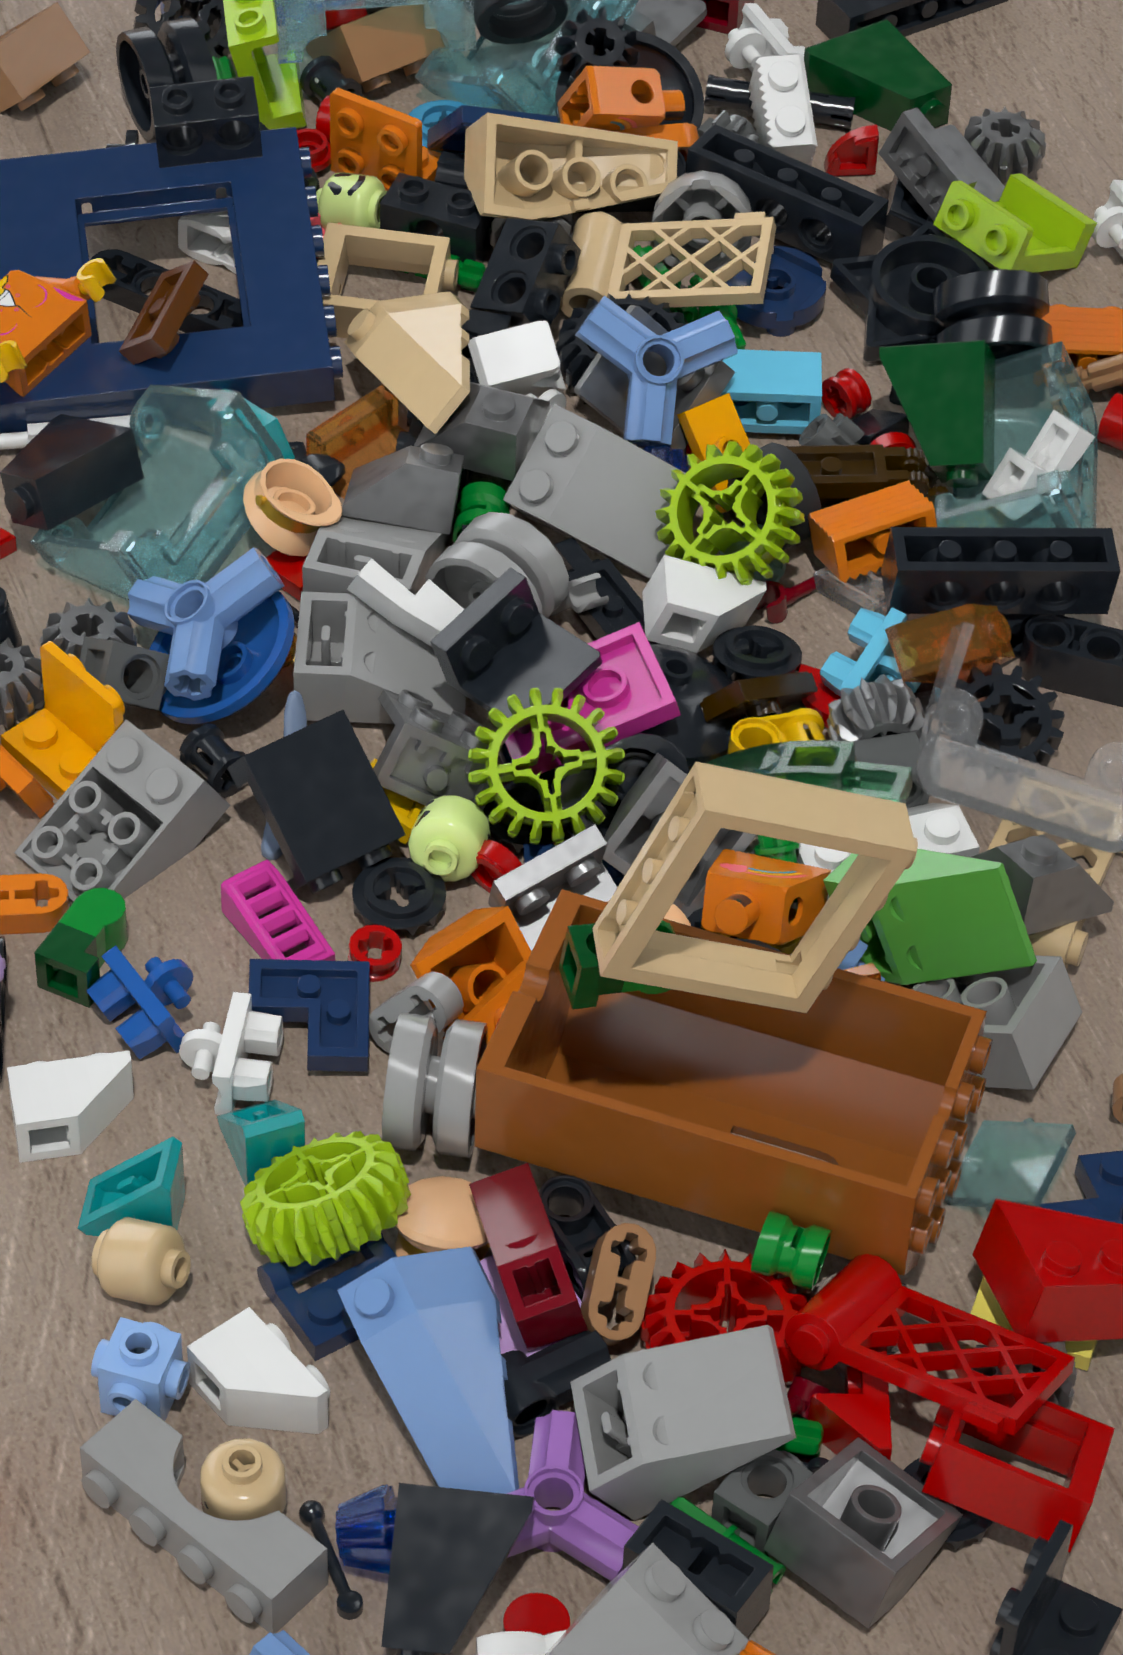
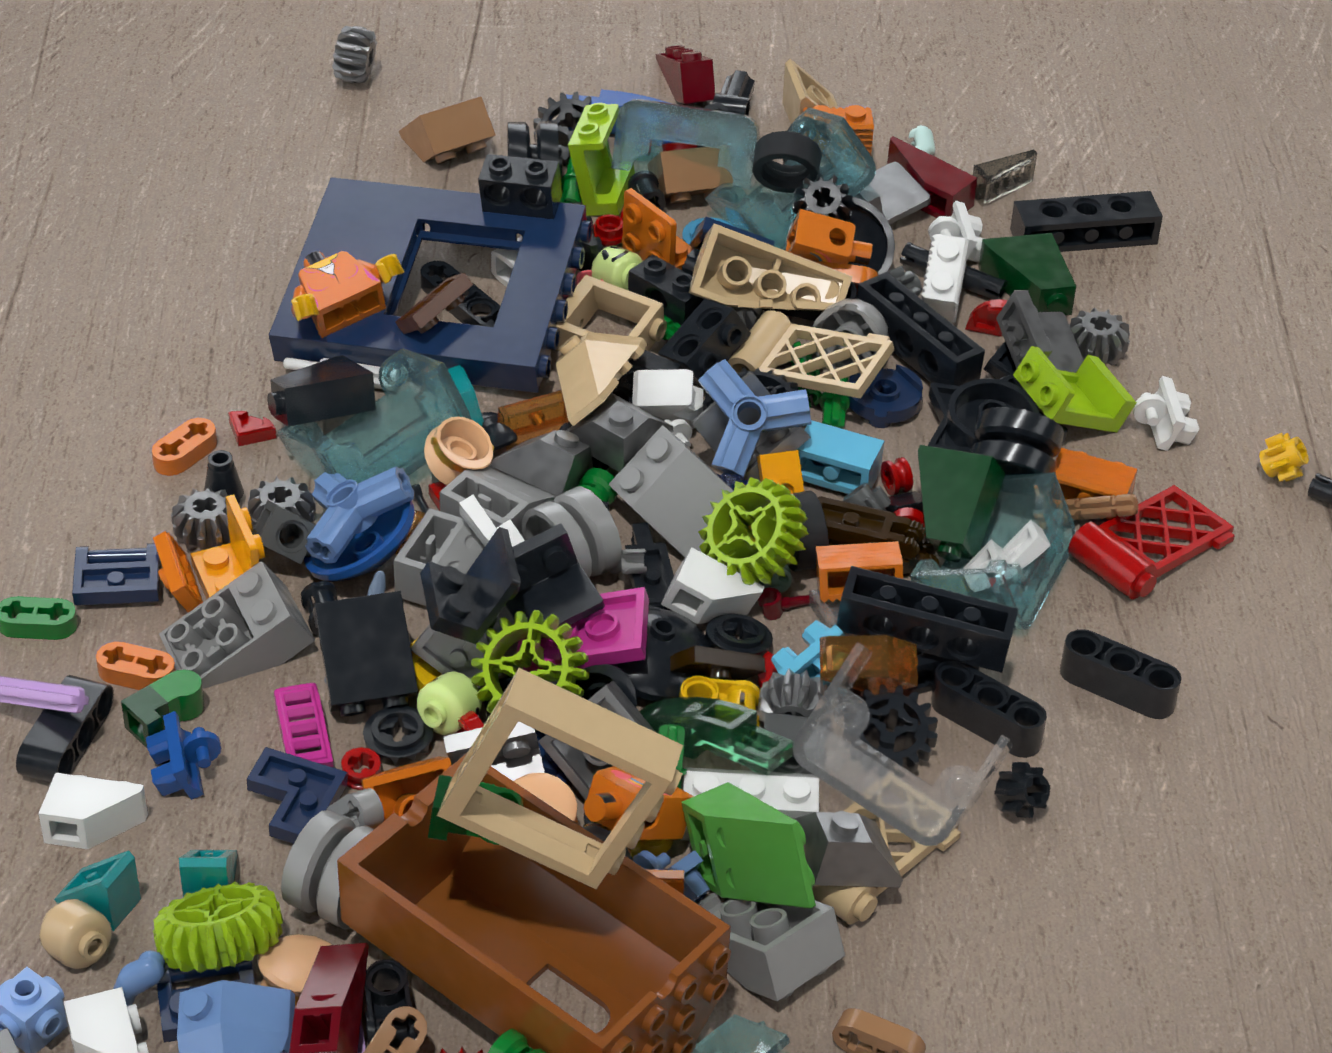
camera: 20 degrees right, 5 degrees down
white hips [179,992,283,1115] -> none
none -> medium blue arm [113,950,165,1006]
none -> black bracket [420,527,521,645]

